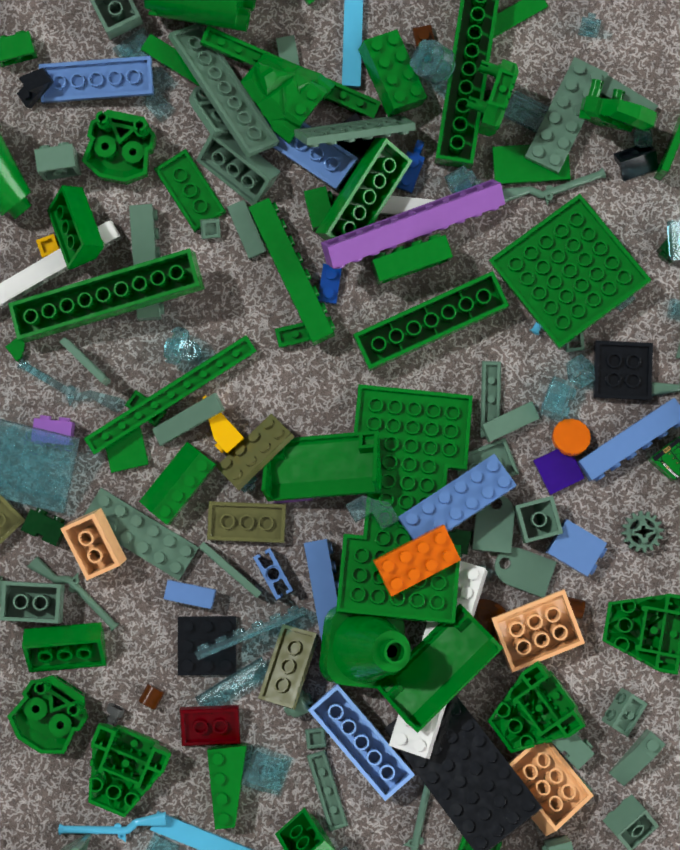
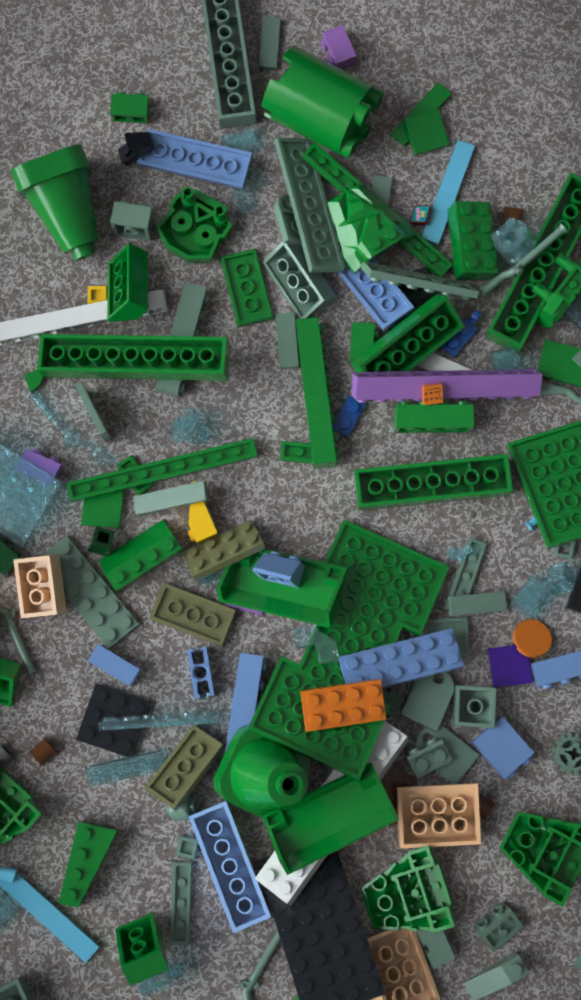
camera: 20 degrees right, 5 degrees down
green tile [141,34,200,86] -> none
dark red tile [180,705,241,746] -> none
sand green tile [199,542,263,598] -> none
sand green tile [200,218,221,239] -> none
clear light blue slope [241,744,293,795] -> none
none -> dark green brick [88,526,115,556]
none -> medium blue slope [253,552,305,588]
none -> sand green bracket [406,737,453,779]
none -> tile [410,206,433,225]
none -> orange tile [422,382,443,405]
none -> clear light blue arm [446,543,474,561]
none -> sand green piece [477,223,568,297]

